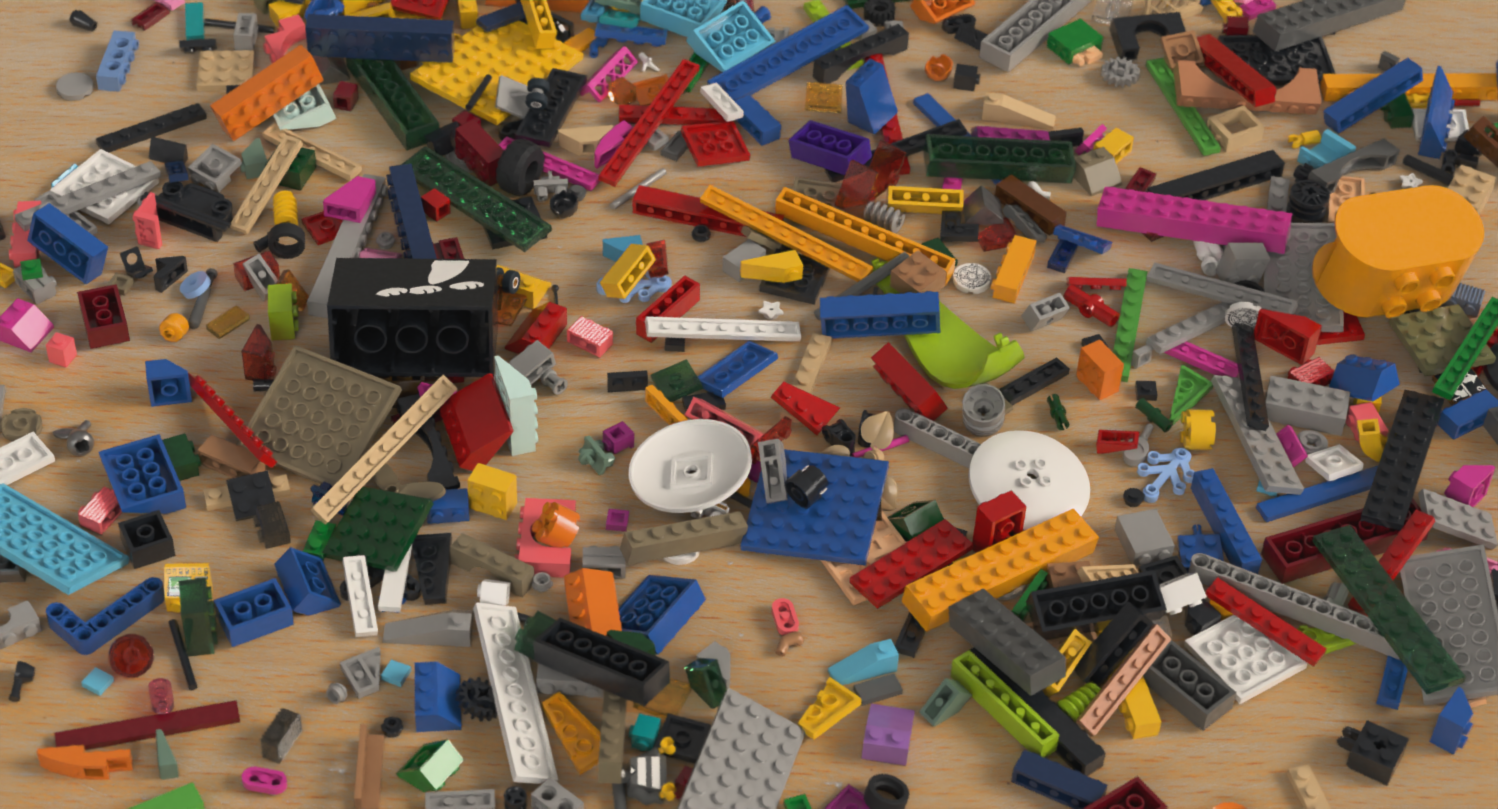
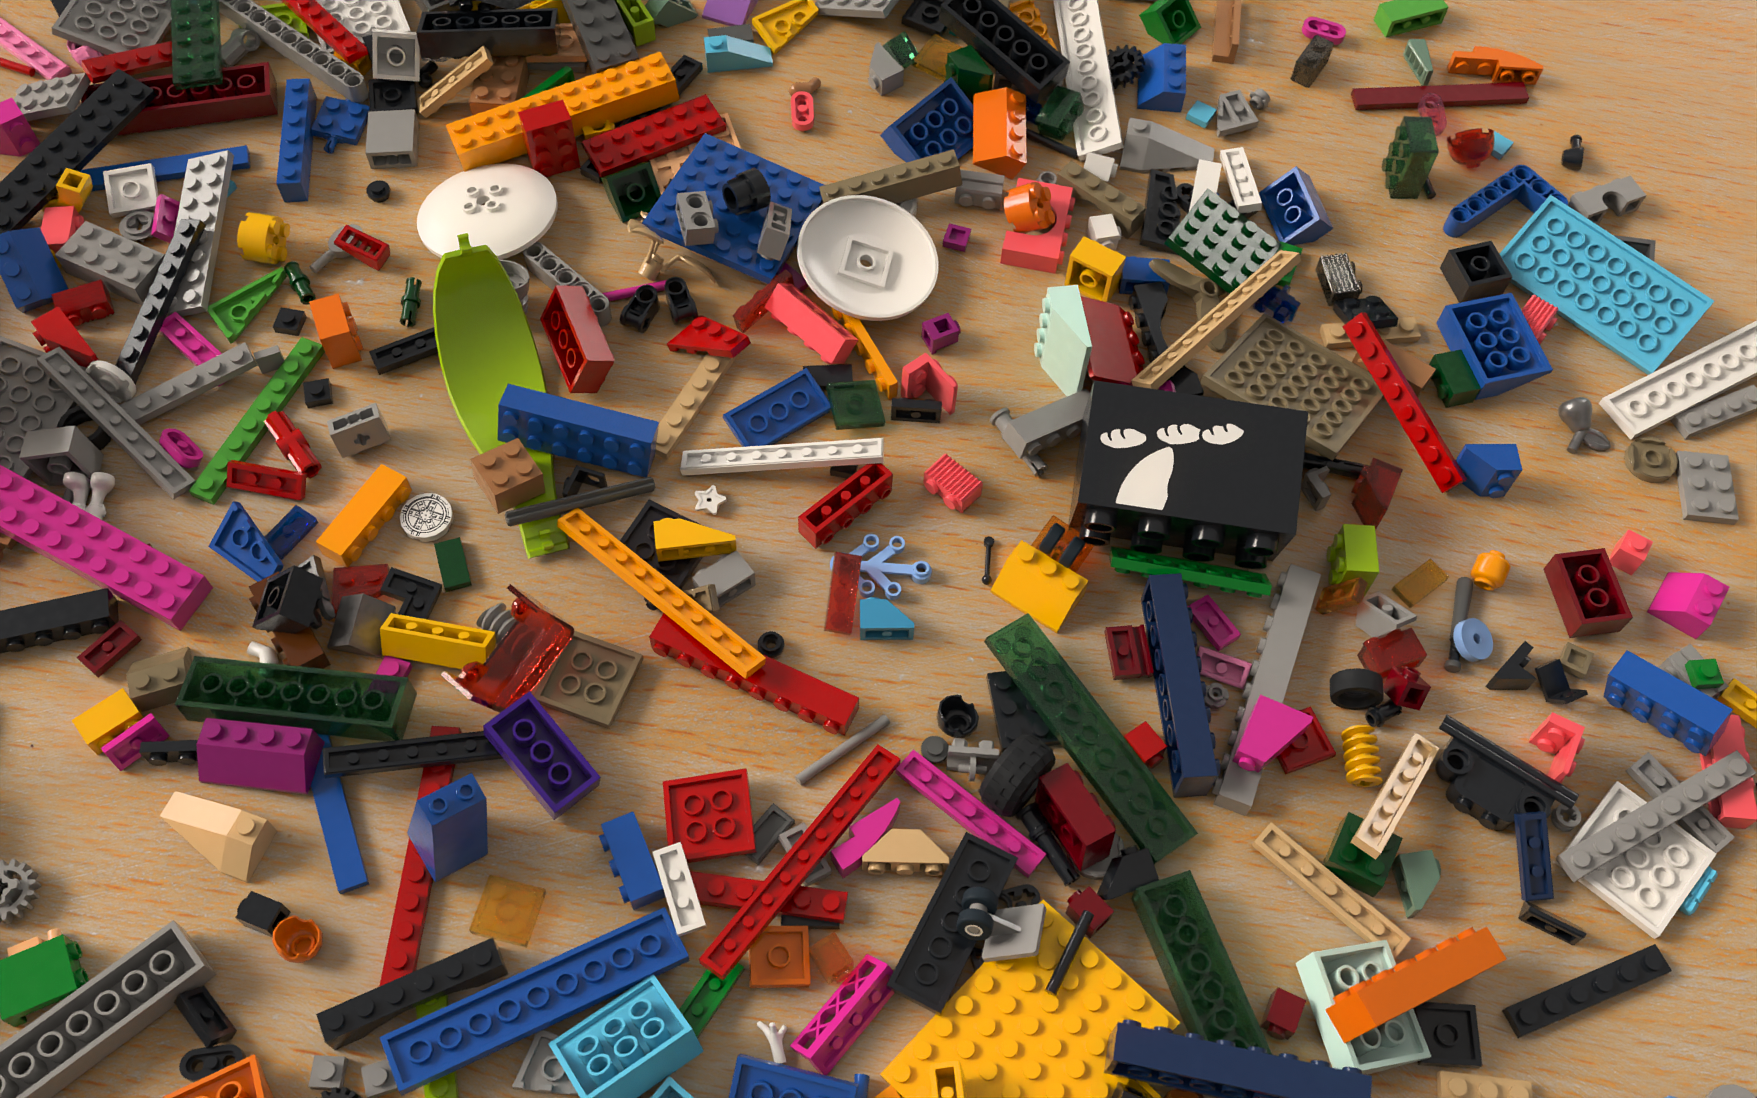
camera: 170 degrees left, 15 degrees up
yellow slope [164,563,213,612] -> none
light grey plate [188,144,242,192] -> none
blue brick [214,578,294,647] -> none
black plate [381,717,403,738] -> none
red slope [505,302,567,354] -> none
sand green hips [578,435,615,475] -> none
yellow brick [599,244,656,299] -> none
light orange brick [775,187,955,286] -> none
light blue plant [1137,448,1195,503] -> none
none -> dark pink plate [159,428,203,468]
none -> black slope [252,565,323,634]
none -> light grey brick [675,191,718,246]
none -> coral bracket [900,353,958,415]
none -> white brick [1087,214,1121,251]
none -> dark red brick [1383,666,1431,711]

